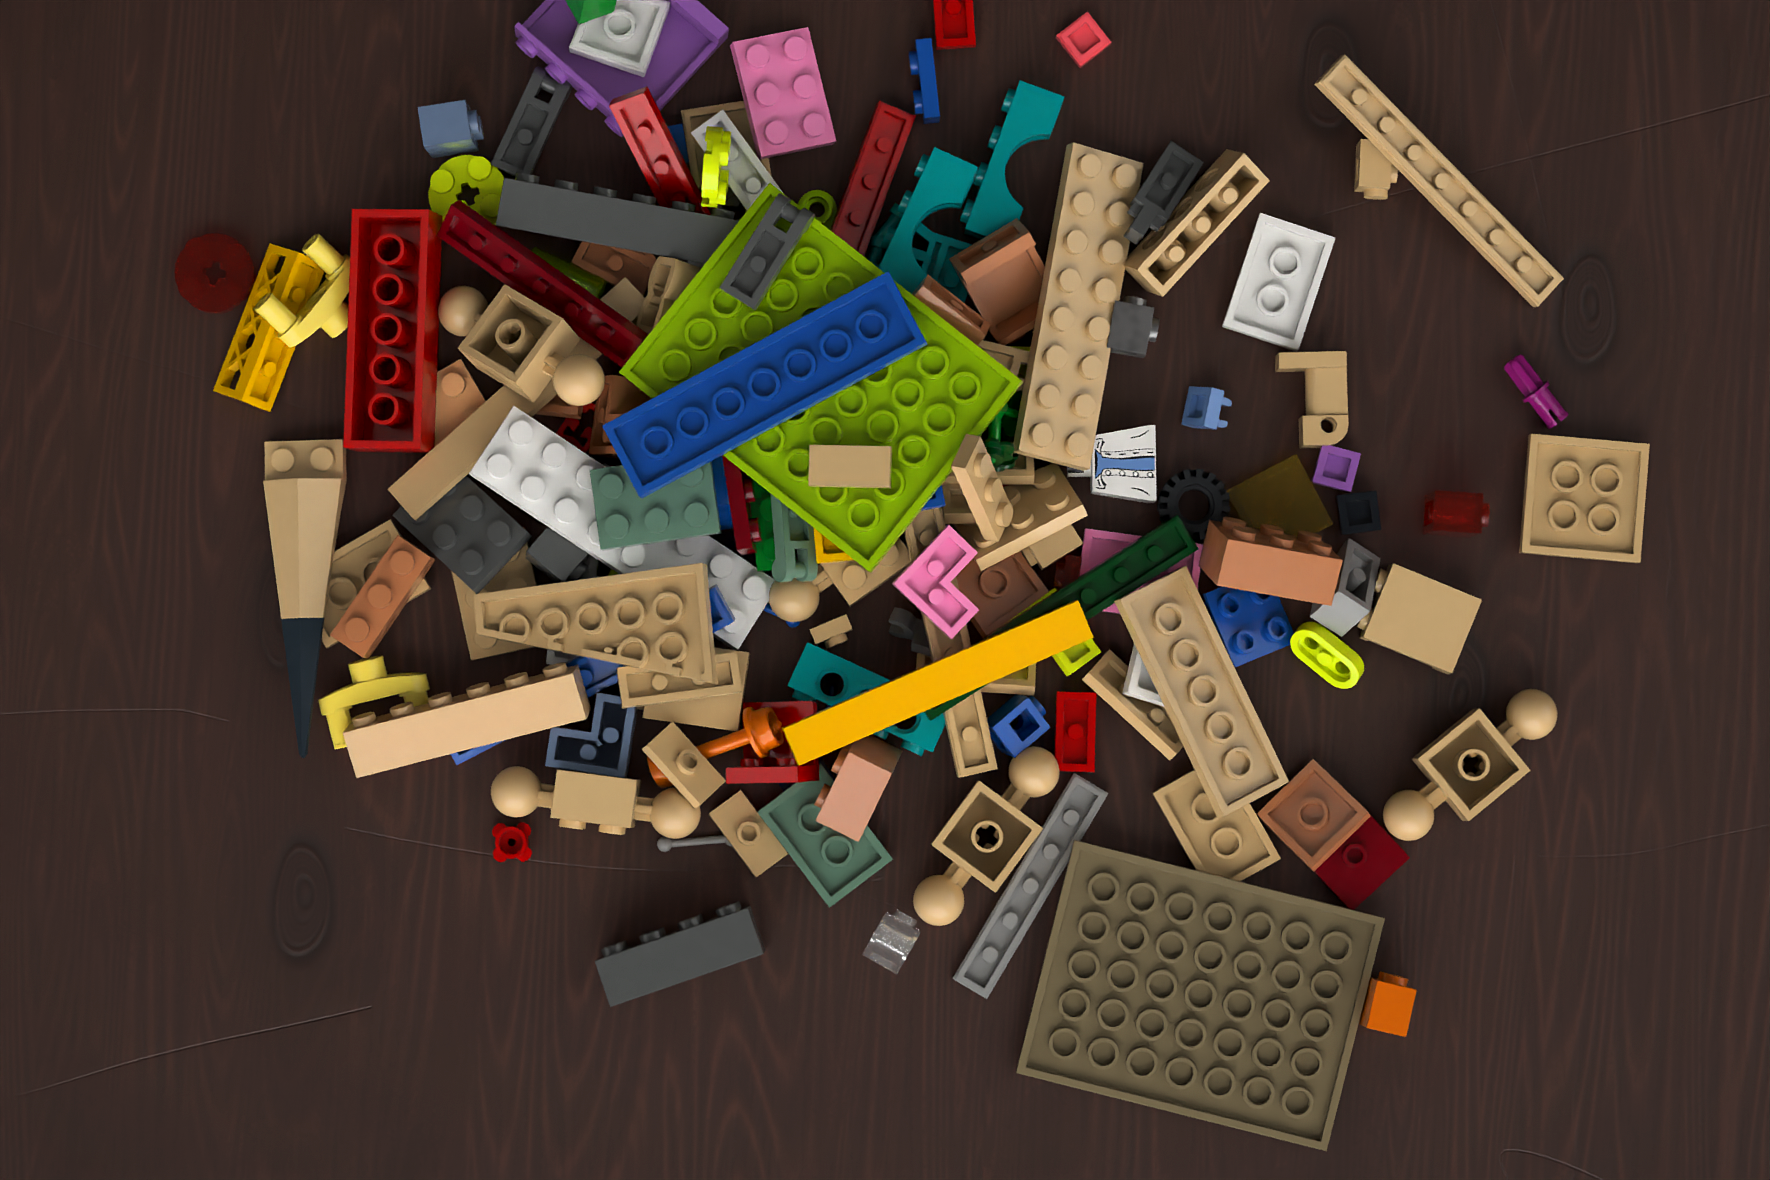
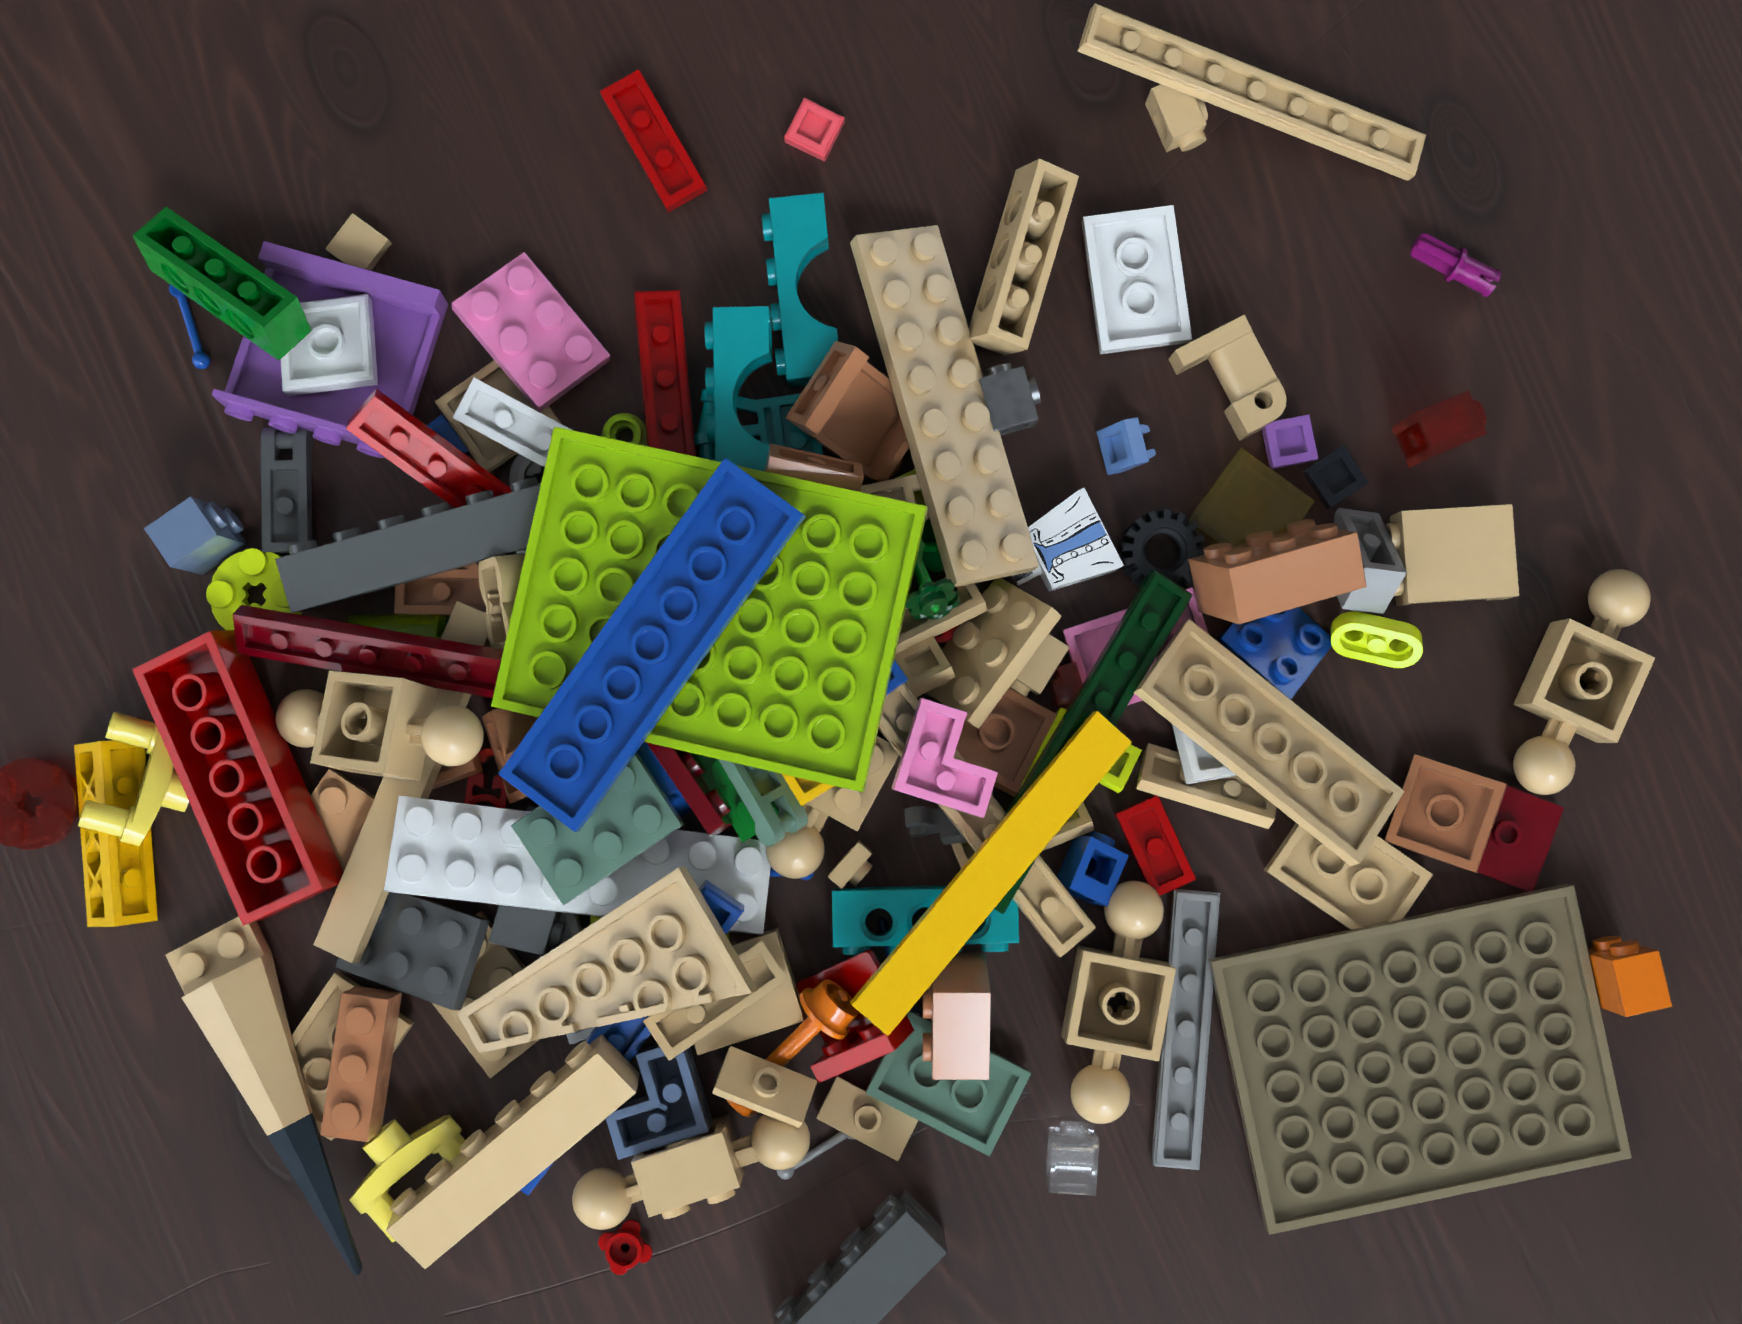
camera: 20 degrees left, 0 degrees up
neon yellow plate [701,126,731,208] -> none
dark grey plate [720,193,815,311] -> none
tan tile [808,445,892,488] -> none
blue plate [908,38,940,124] -> none
tan plate [951,434,1013,542] -> none
dark grey hinge [1124,141,1204,245] -> none
tan plate [1519,434,1650,563] -> none

